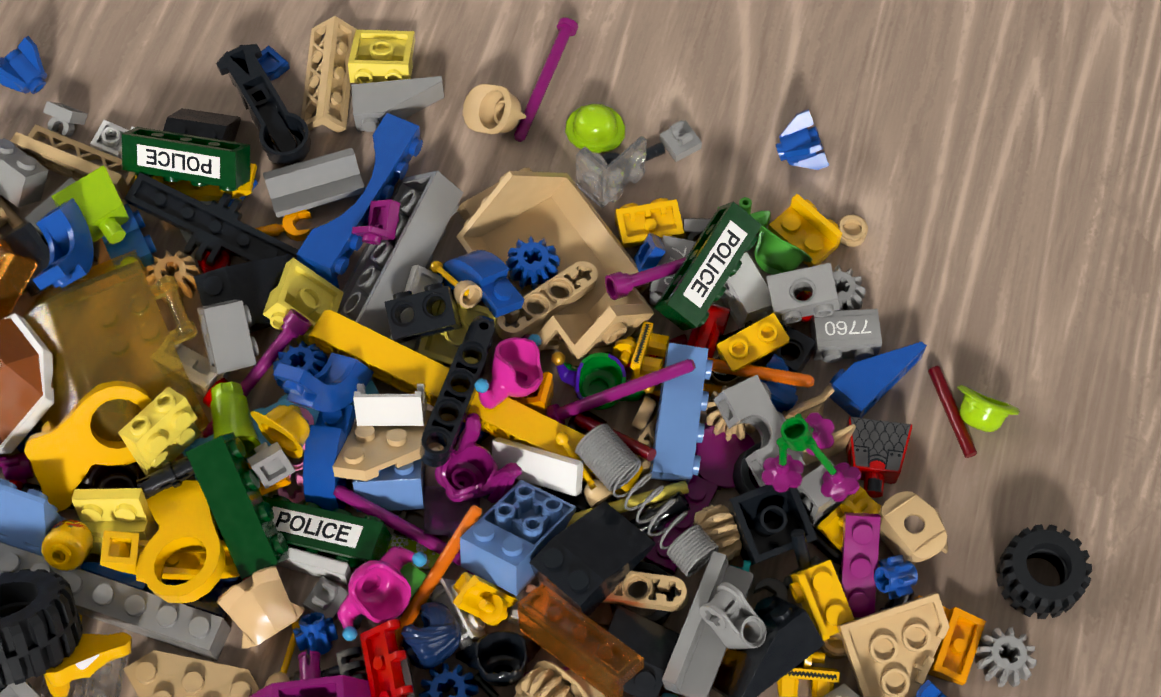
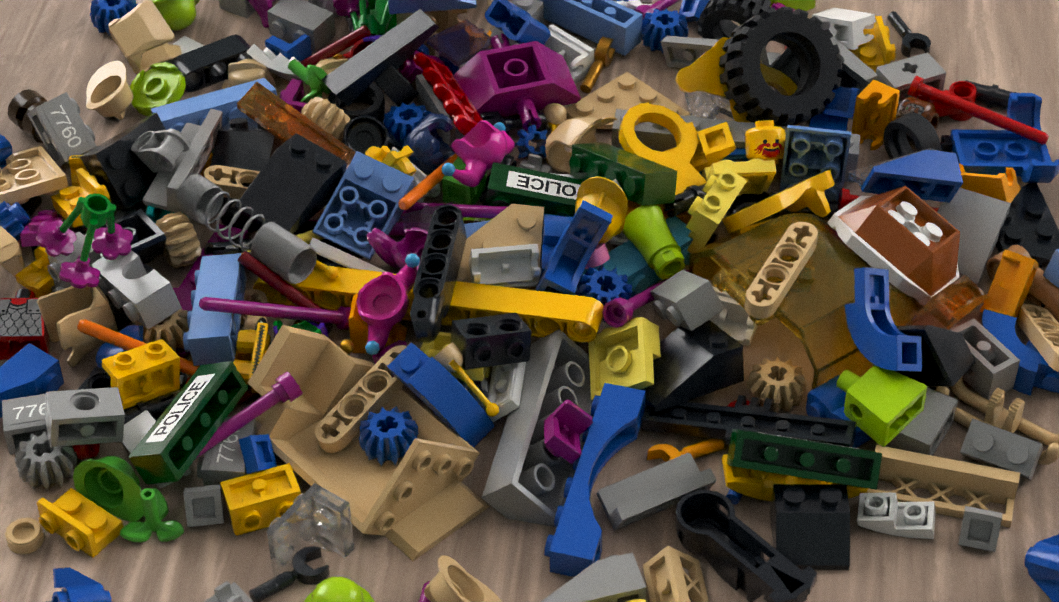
camera: 170 degrees right, 20 degrees down
none -> tan beam [744,222,818,319]

